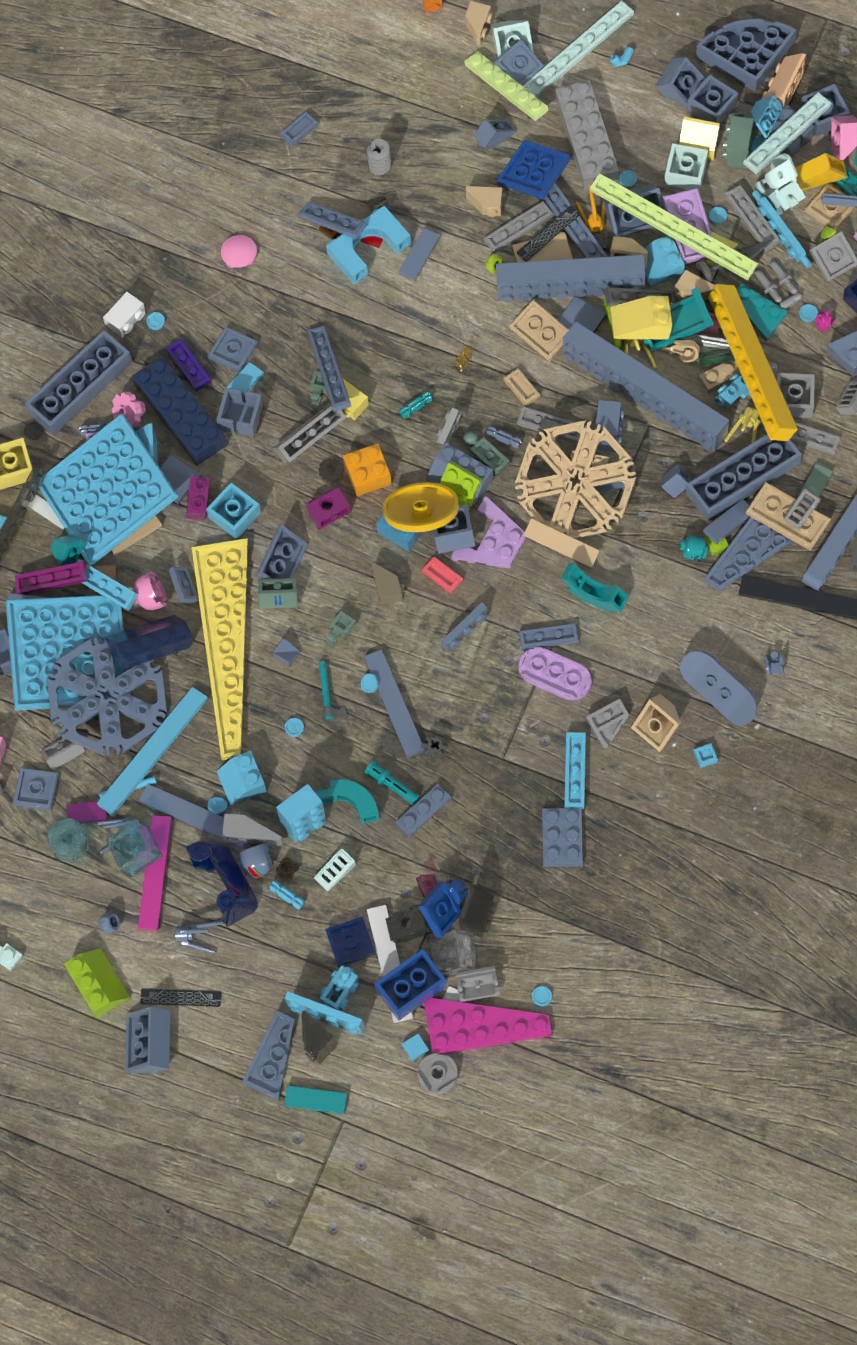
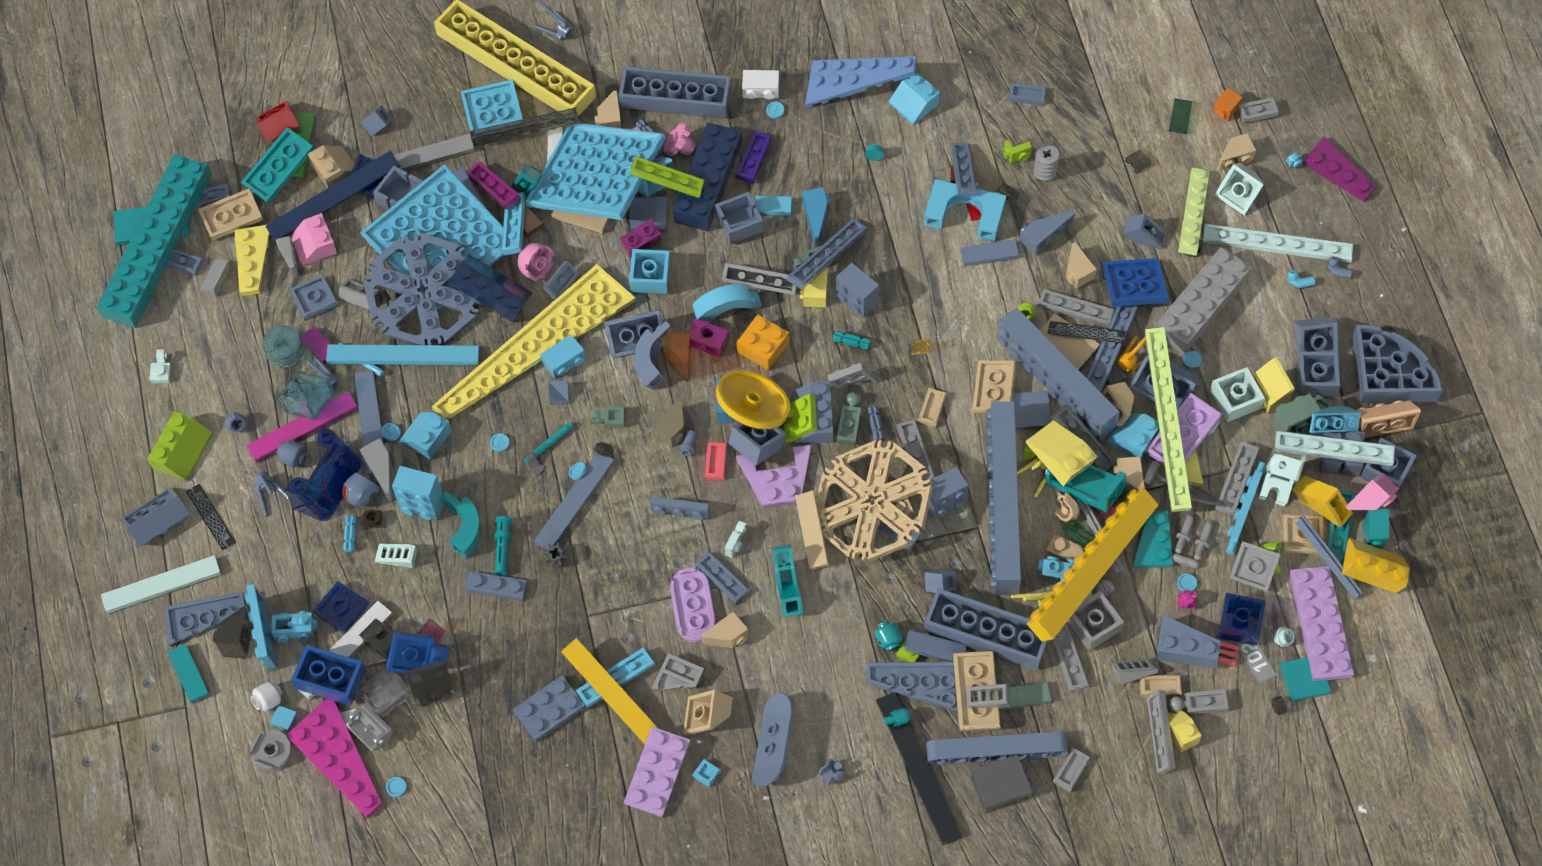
camera: 50 degrees right, 5 degrees down
sand blue tile [208,327,258,373] -> none
bright pink dish [221,235,257,268] -> none
sand green brick [258,578,297,609] -> none
sand blue tile [494,39,545,85] -> none
medium azure piece [709,207,727,225] -> none
none -> light aqua tile [101,555,221,614]
none -> white head [251,682,282,711]
none -> sand blue head [277,439,307,468]
none -> medium azure brick [540,335,586,379]
none -> yellow tile [561,638,657,745]
none -> clear smoke piece [594,442,614,457]
none -> tan slope [595,91,621,128]
none -> lavender plate [624,727,690,818]
none -> lime tile [629,156,705,198]
none -> sand blue arch [634,321,677,390]
none -> clear orange slope [663,329,692,381]
none -> sand blue pin [679,431,698,456]
none -> medium azure arch [692,284,762,322]
none -> tan slope [702,612,748,648]
none -> light aqua plate [725,521,747,558]
none -> dark azure slope [802,187,830,247]
none -> medium blue wing [805,56,917,109]
none -> sand blue brick [836,263,879,317]
none -> teal tile [865,144,884,161]
none -> teal cylinder [883,708,911,726]
none -> medium azure slope [889,71,940,125]
none -> lime bracket [1002,140,1032,164]
none -> sand blue slope [1019,210,1075,255]
none -> clear smoke tile [1125,149,1151,174]
none -> clear green tile [1169,98,1192,134]
none -> sand blue arm [1327,256,1352,279]

